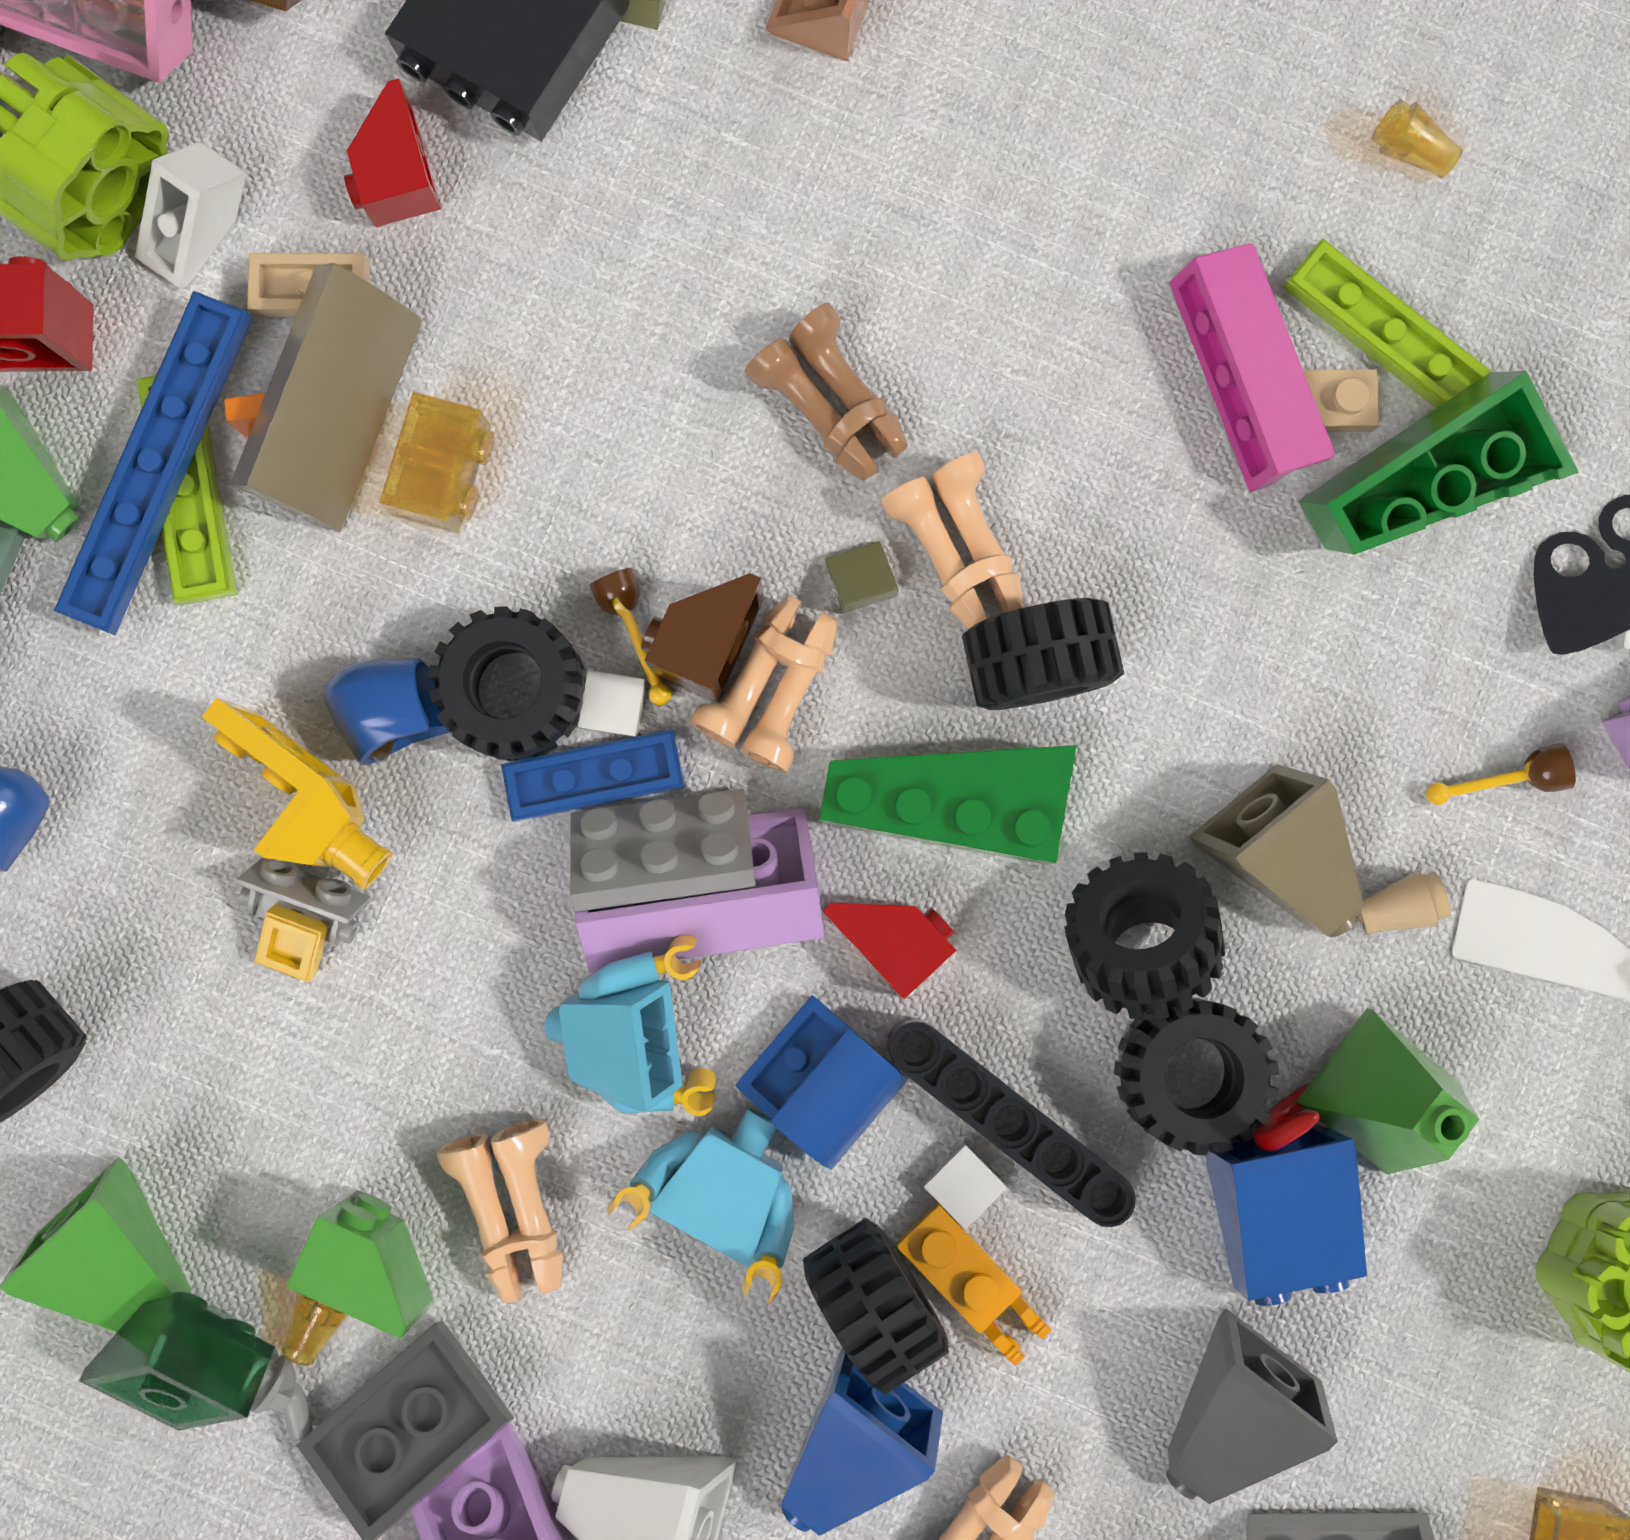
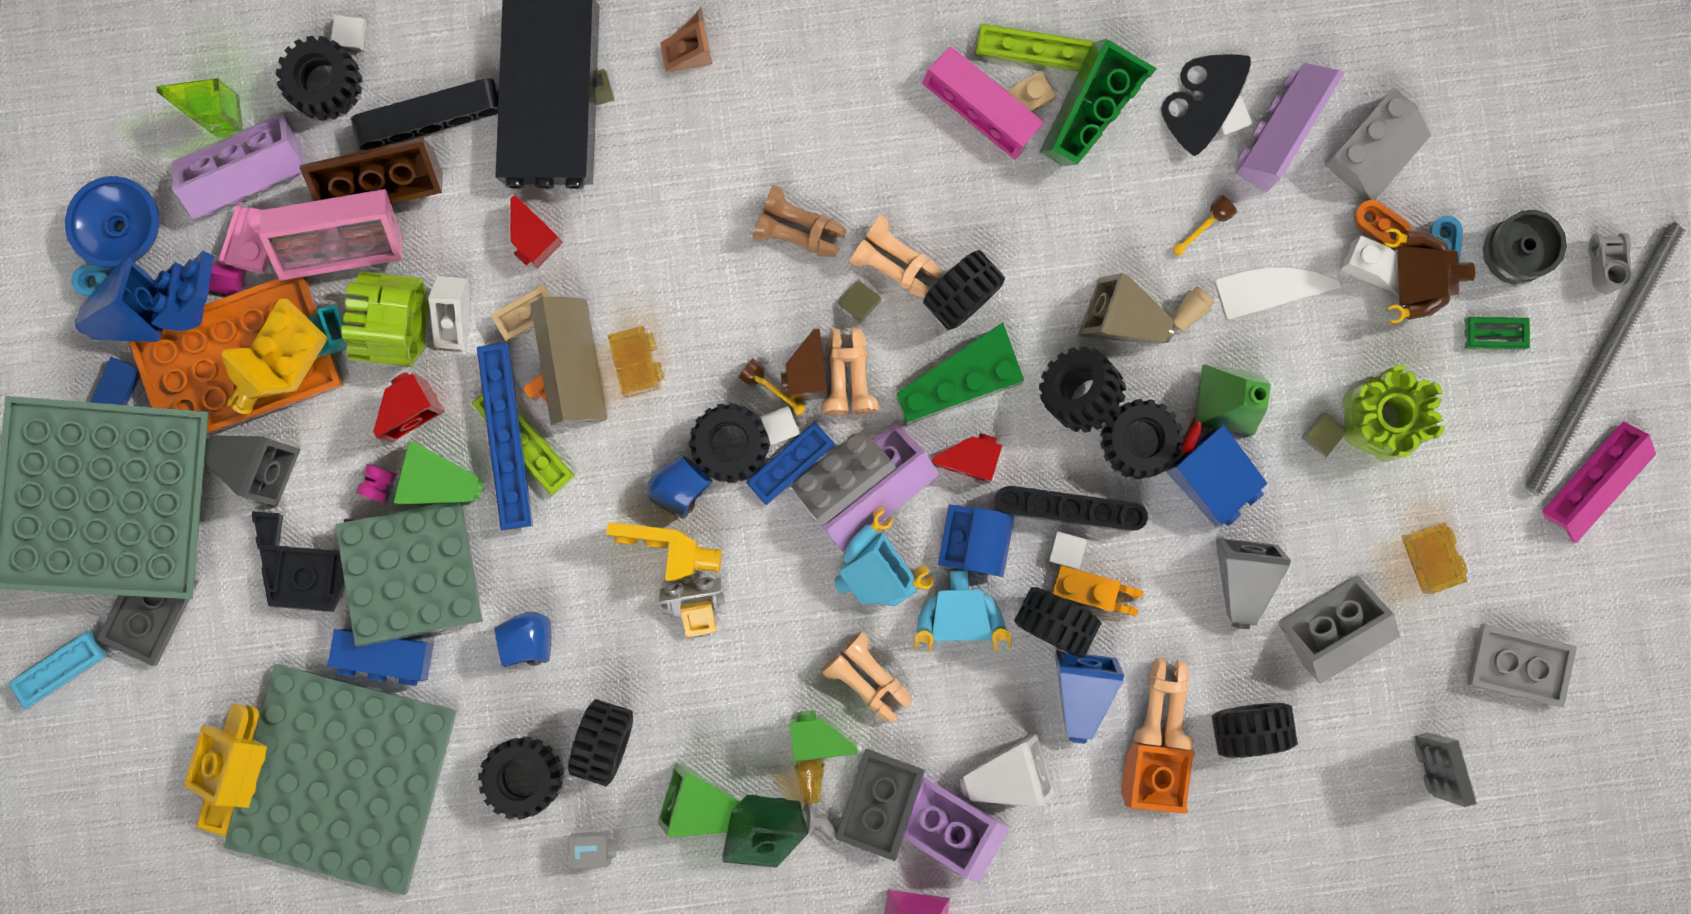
camera: 25 degrees left, 0 degrees up
none -> olive slope [1302,412,1346,457]

